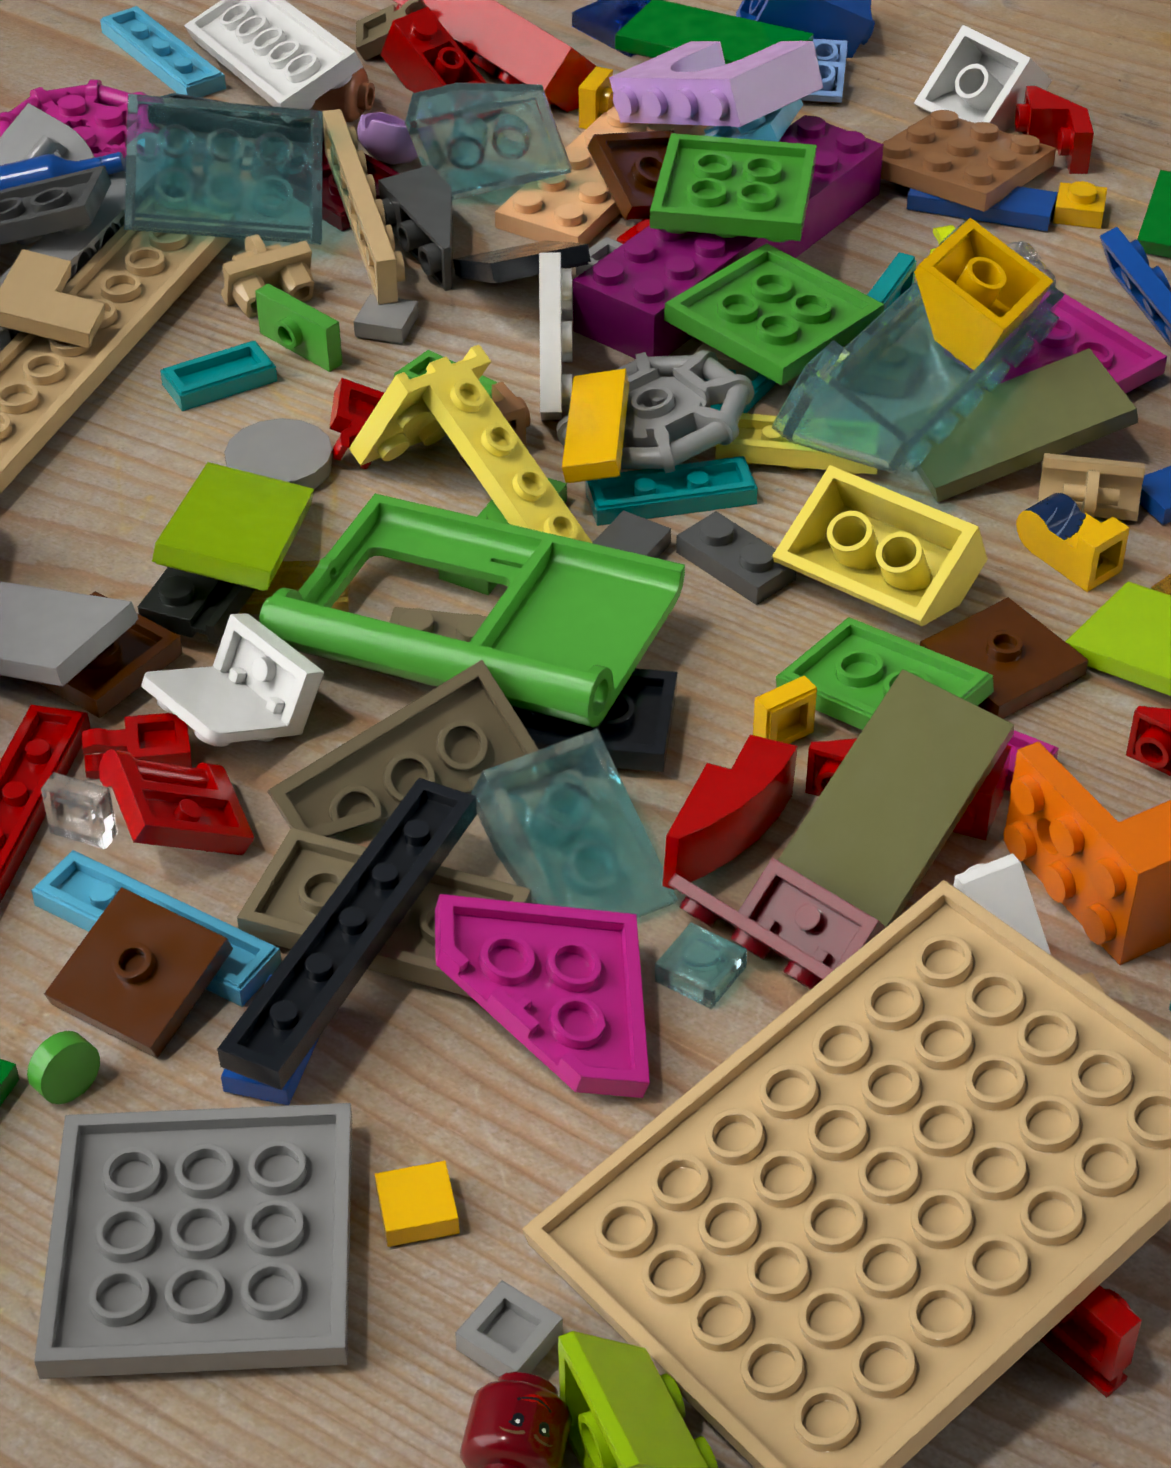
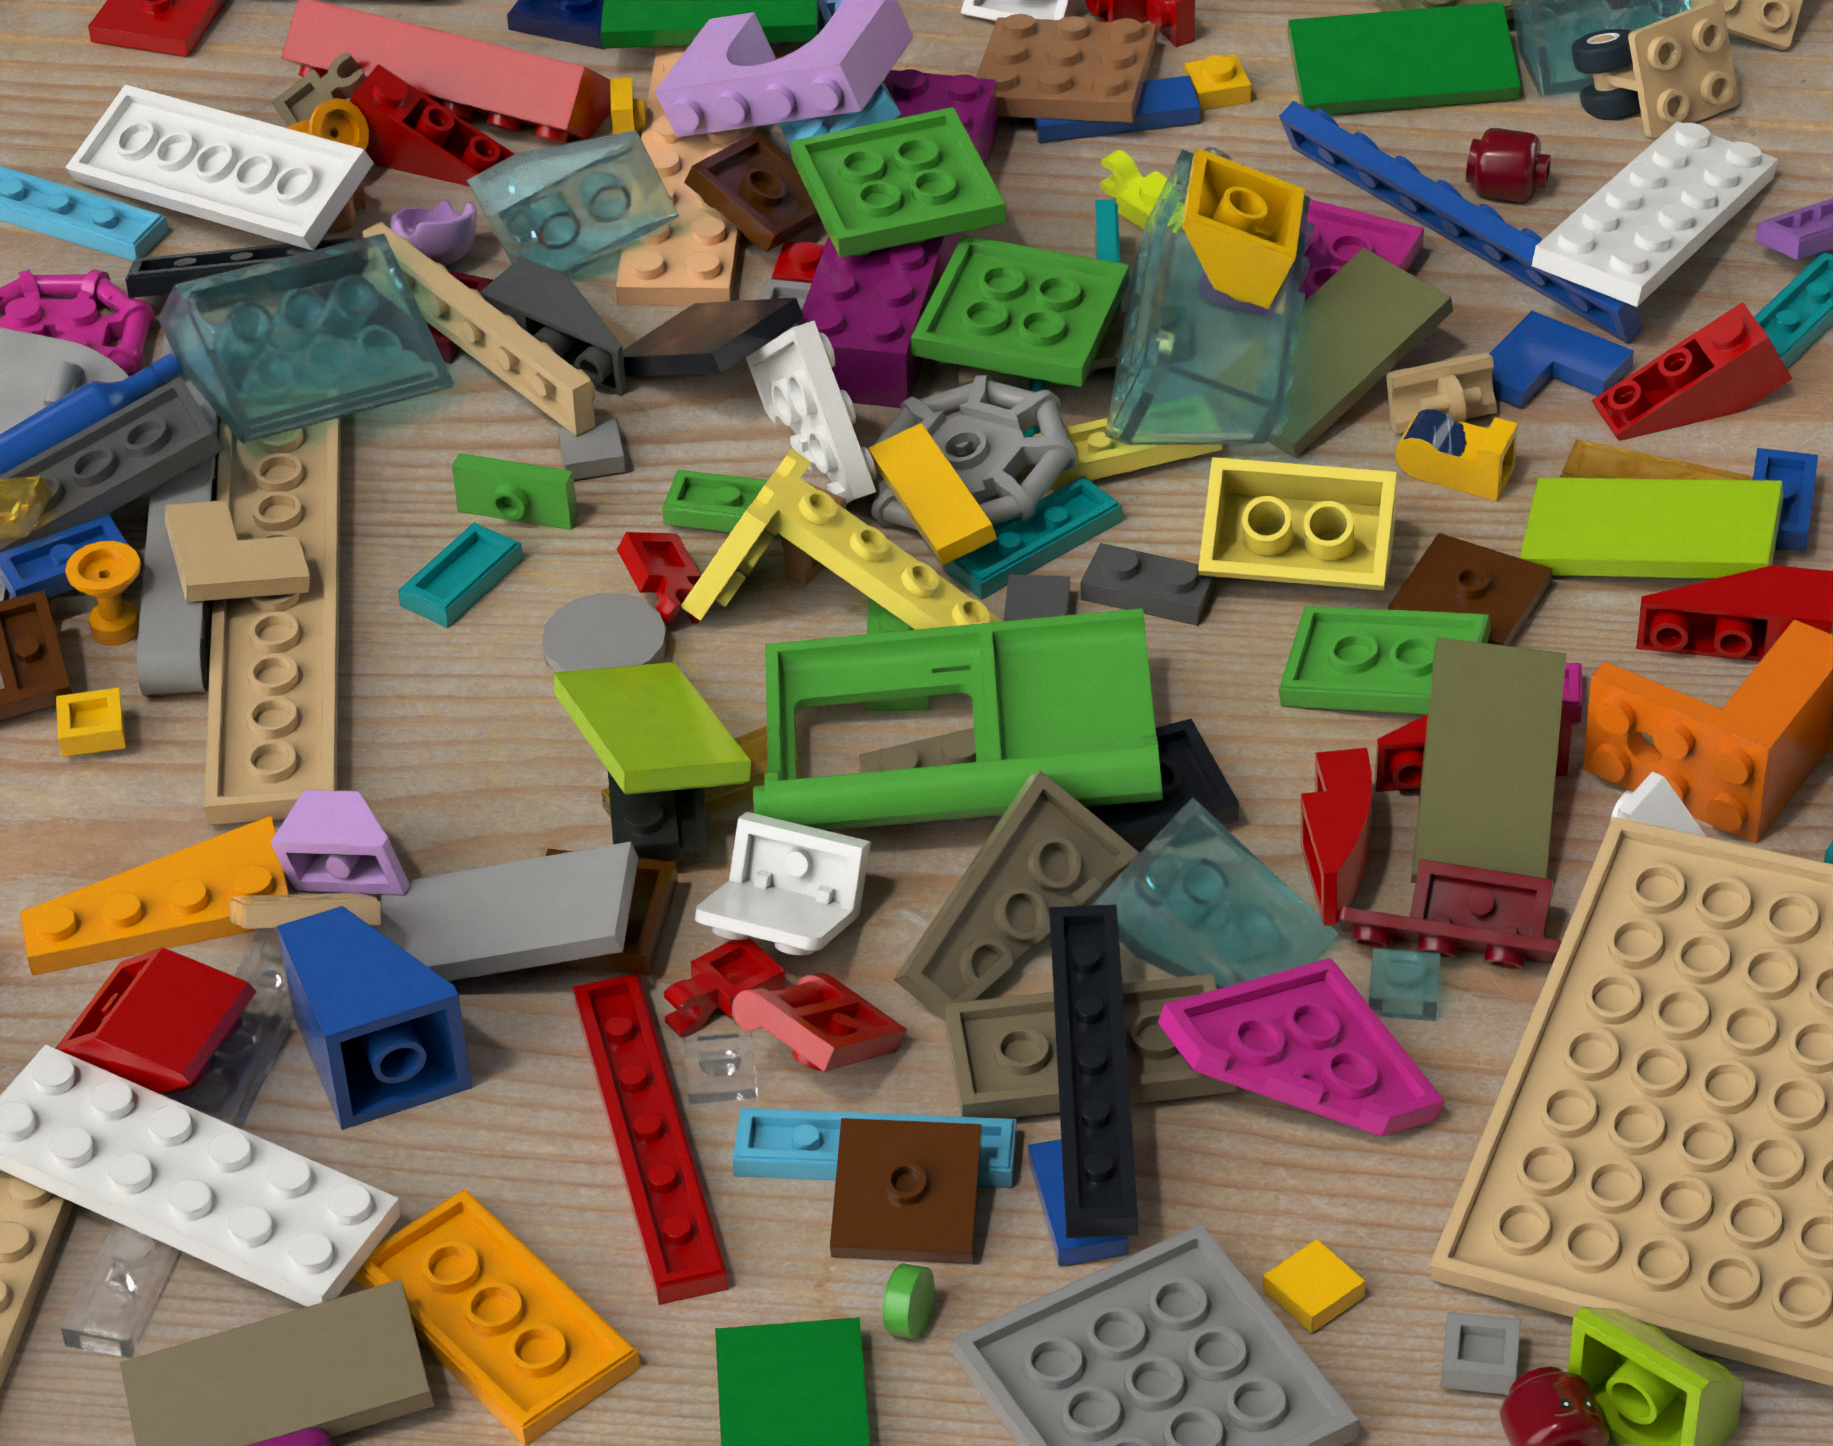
camera: 25 degrees left, 0 degrees up
tan hips [221,234,314,318] -> none
yellow tile [753,675,817,744] -> none
none -> light orange piece [287,98,369,150]

